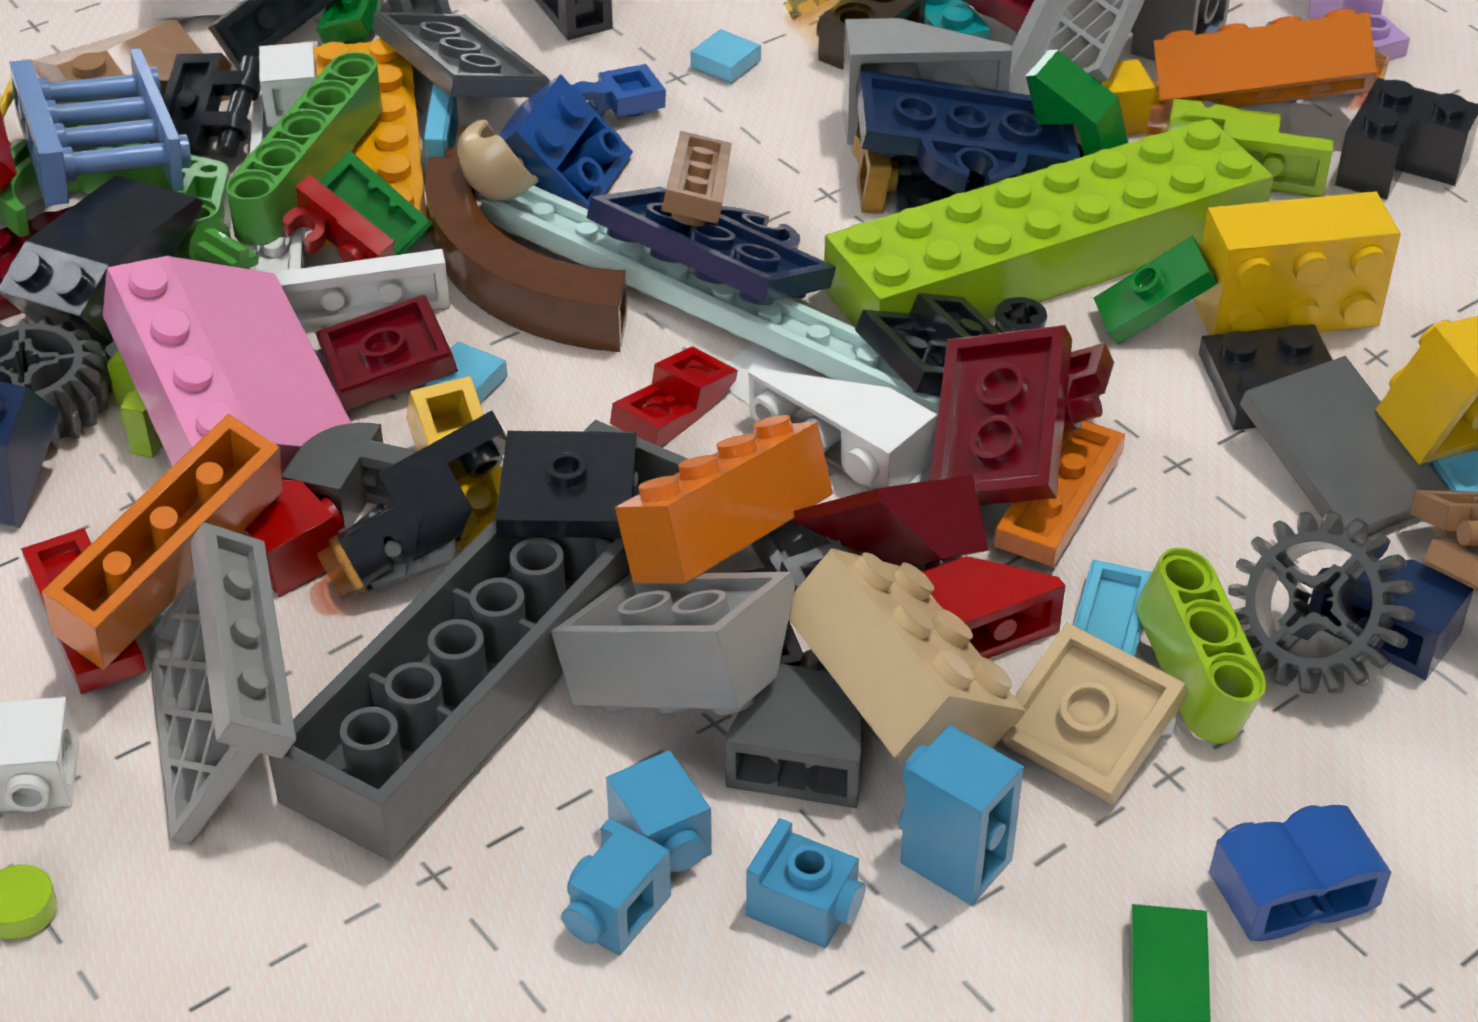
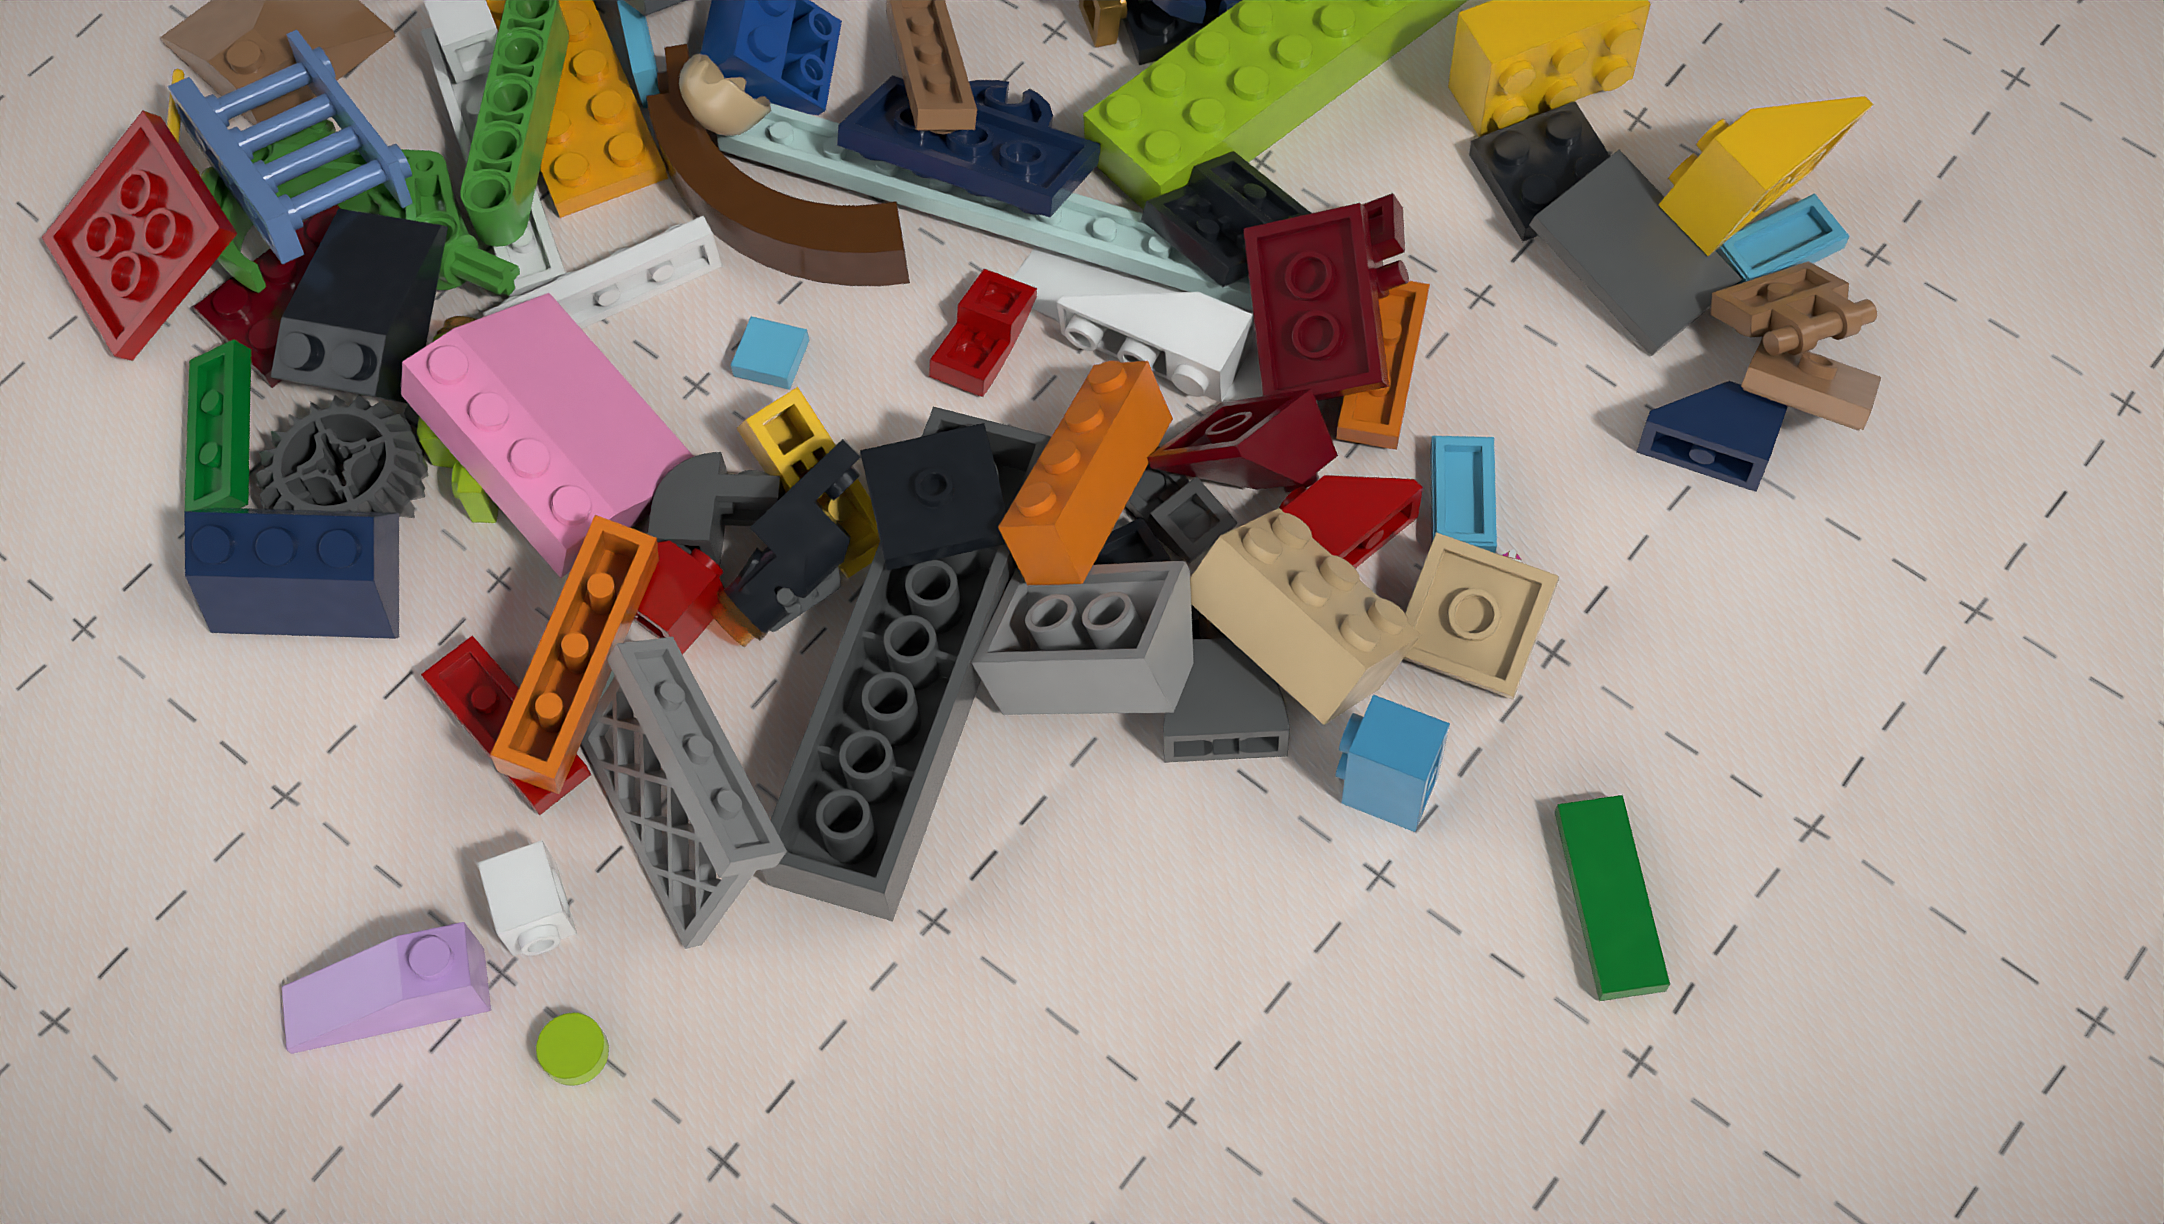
camera: 10 degrees left, 20 degrees up
black plate [149,53,261,158] -> none
red plate [282,174,395,262] -> none
dark red plate [315,295,458,411] -> none
green plate [319,150,432,255] -> none
dark azure brick [561,818,671,956] -> none
dark azure brick [606,750,712,873] -> none
dark azure brick [746,818,866,948] -> none
black bush [994,297,1047,333] -> none
green plate [1093,236,1218,345] -> none
lime beam [1136,547,1266,744] -> none
blue brick [1209,805,1392,941] -> none
dark grey gear [1228,511,1416,694] -> none

